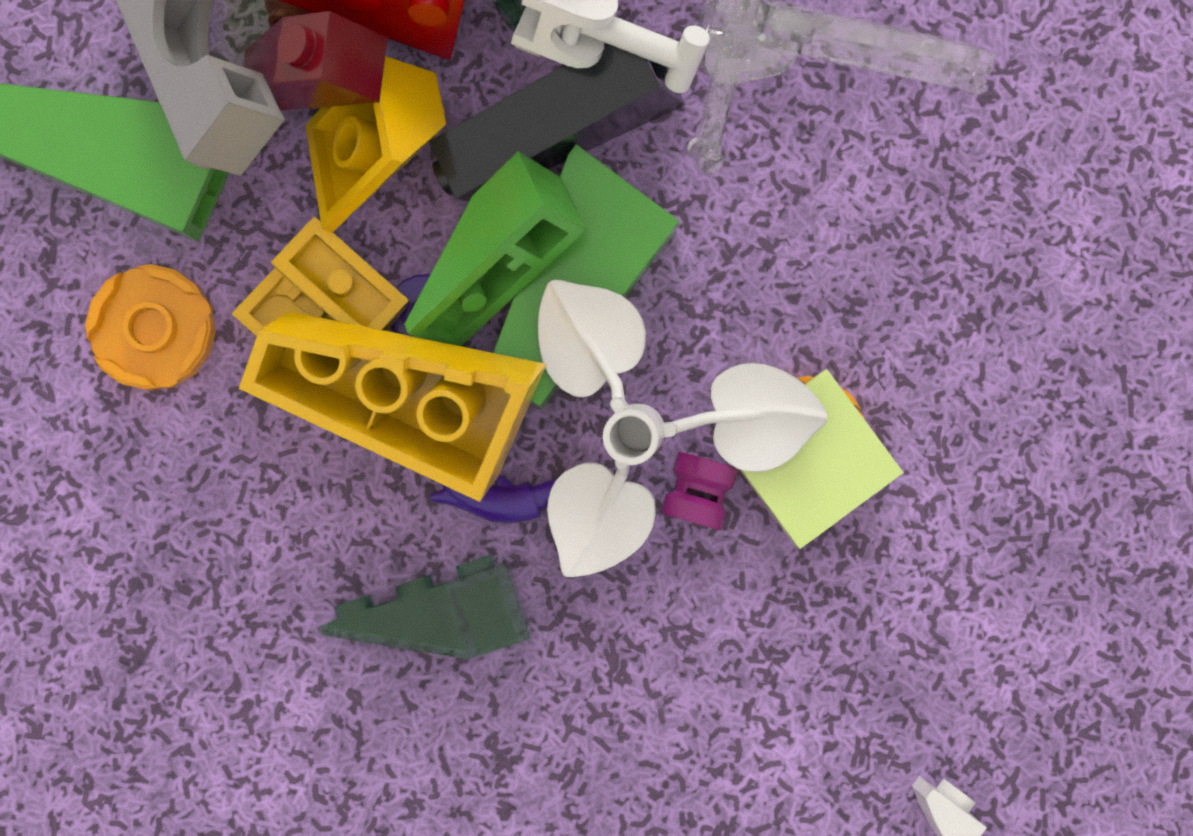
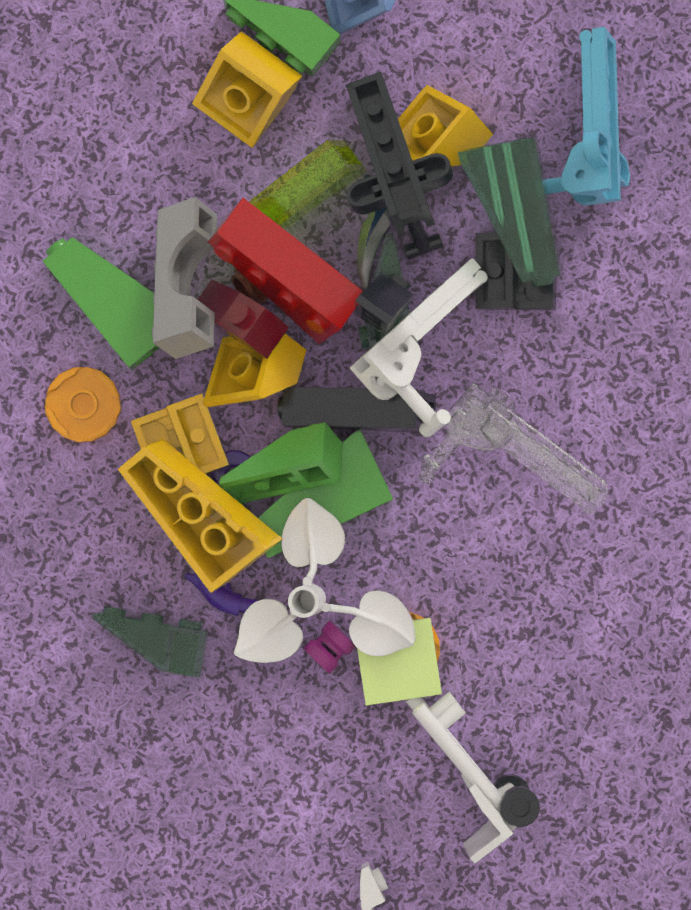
camera: 30 degrees right, 0 degrees up
none -> white hand [405,692,540,864]

